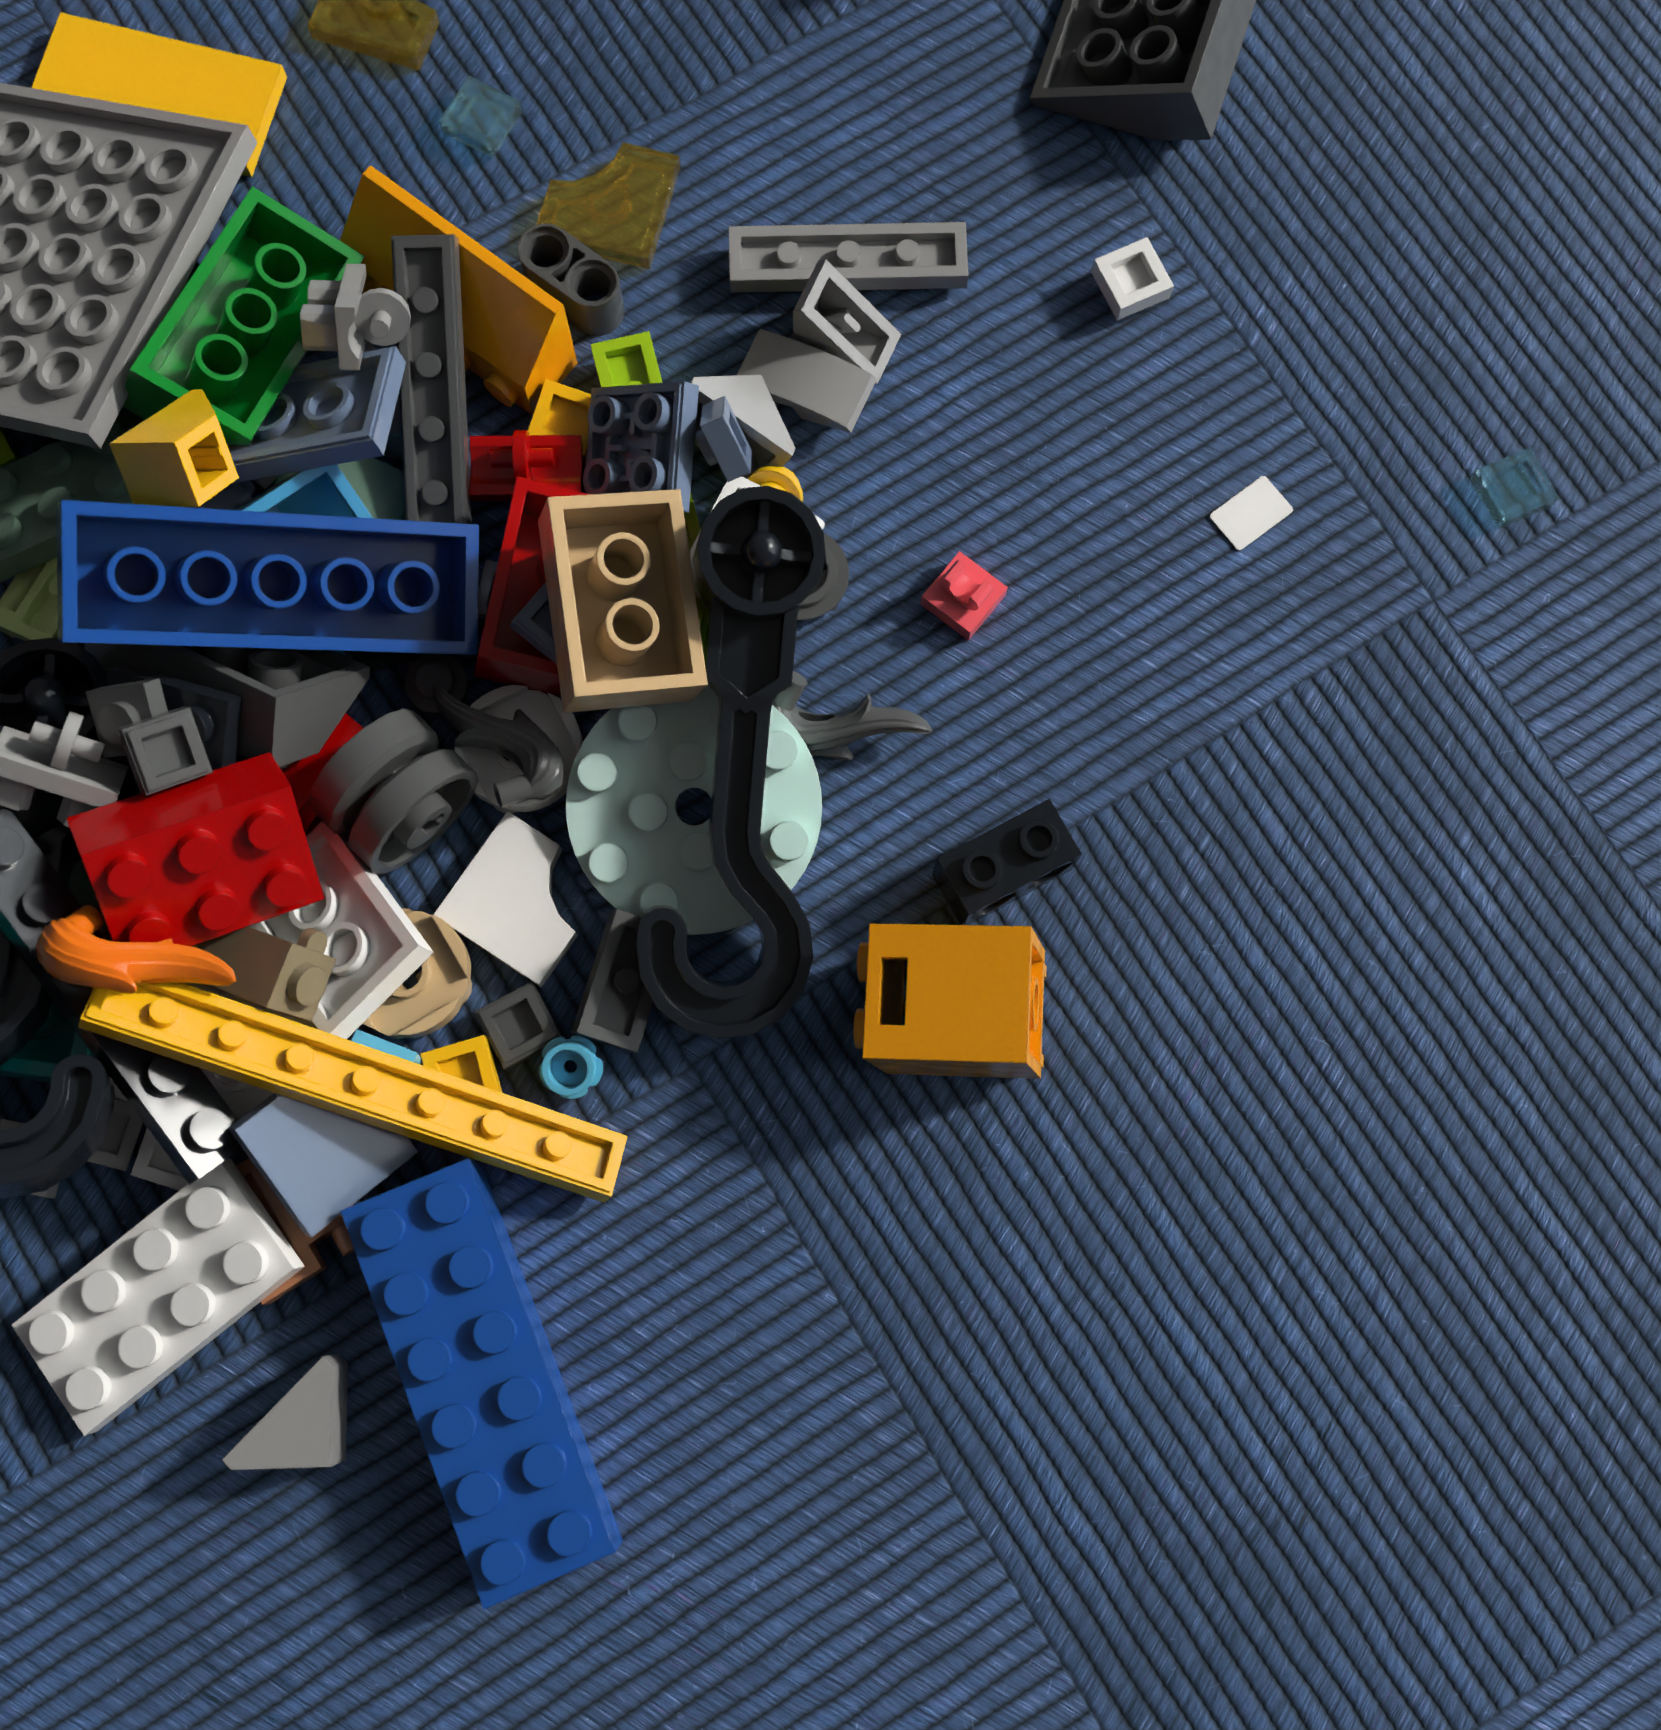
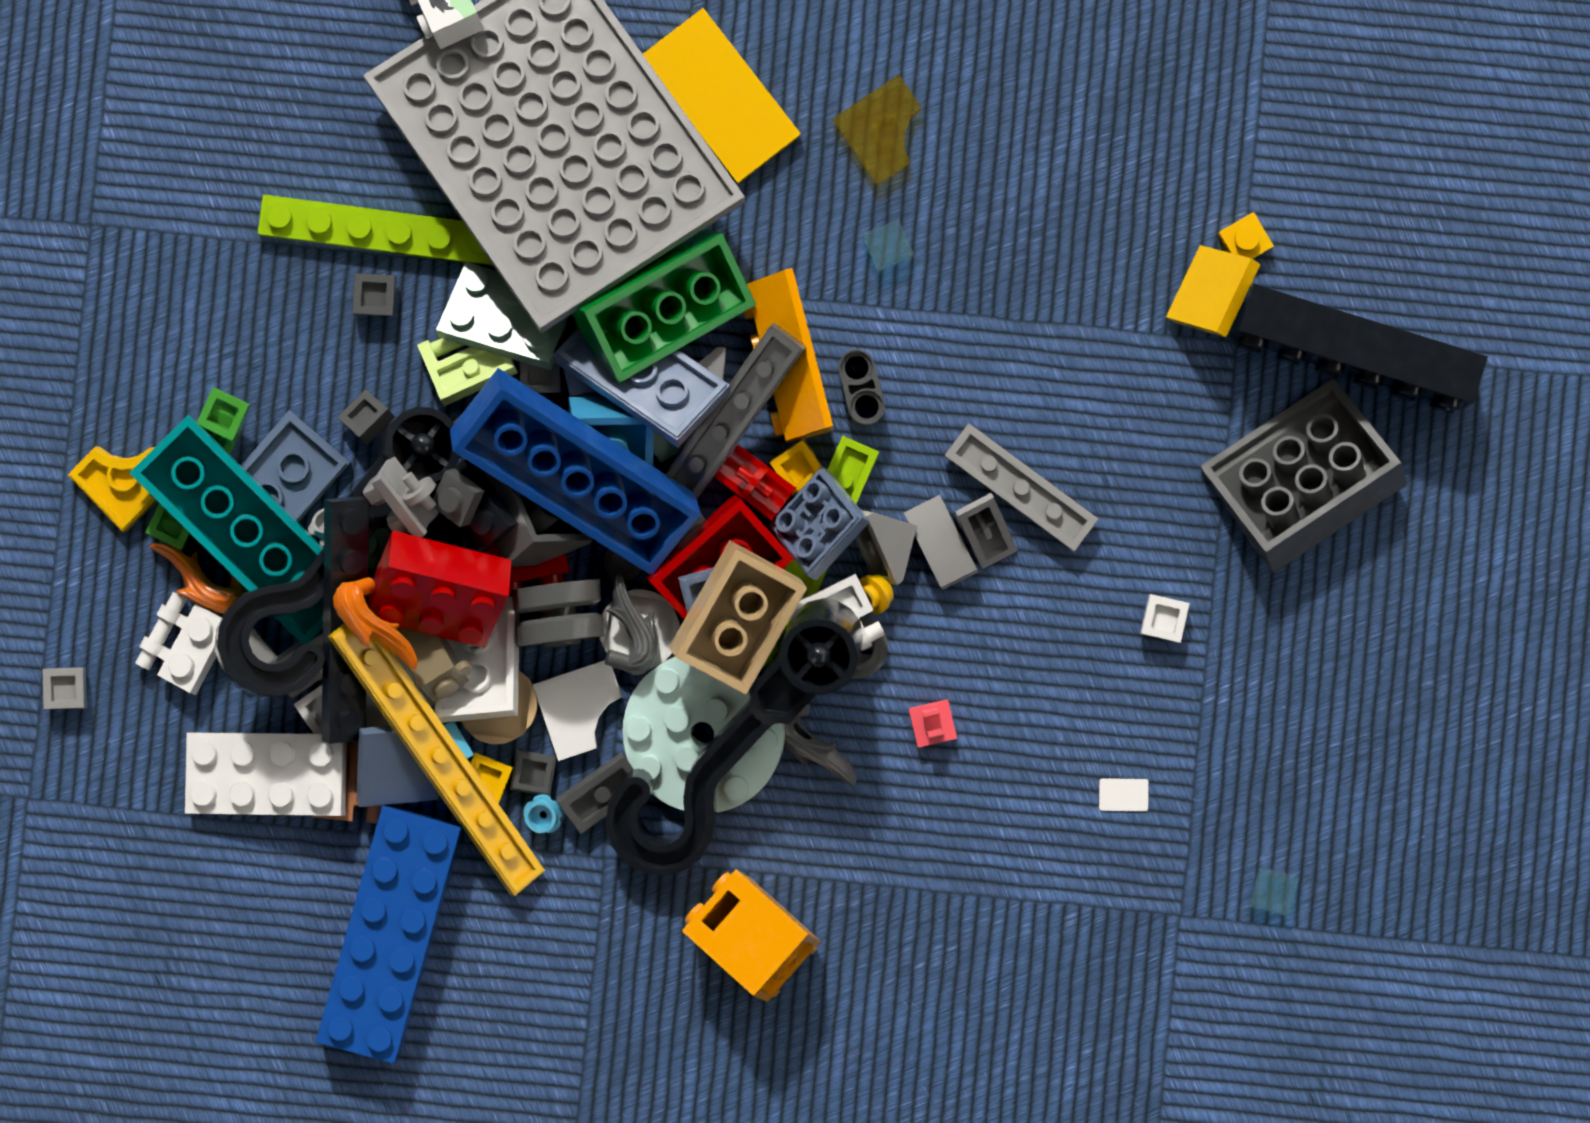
camera: 40 degrees right, 10 degrees up
yellow slope [109,389,239,507] -> none
dark grey tile [117,706,213,795] -> none
light grey slope [222,1354,348,1470] -> none
light grey hips [300,263,411,370] -> none
clear yellow tile [536,142,681,269] -> none
sand blue plate [695,396,752,482] -> none
black brick [932,798,1082,925] -> none

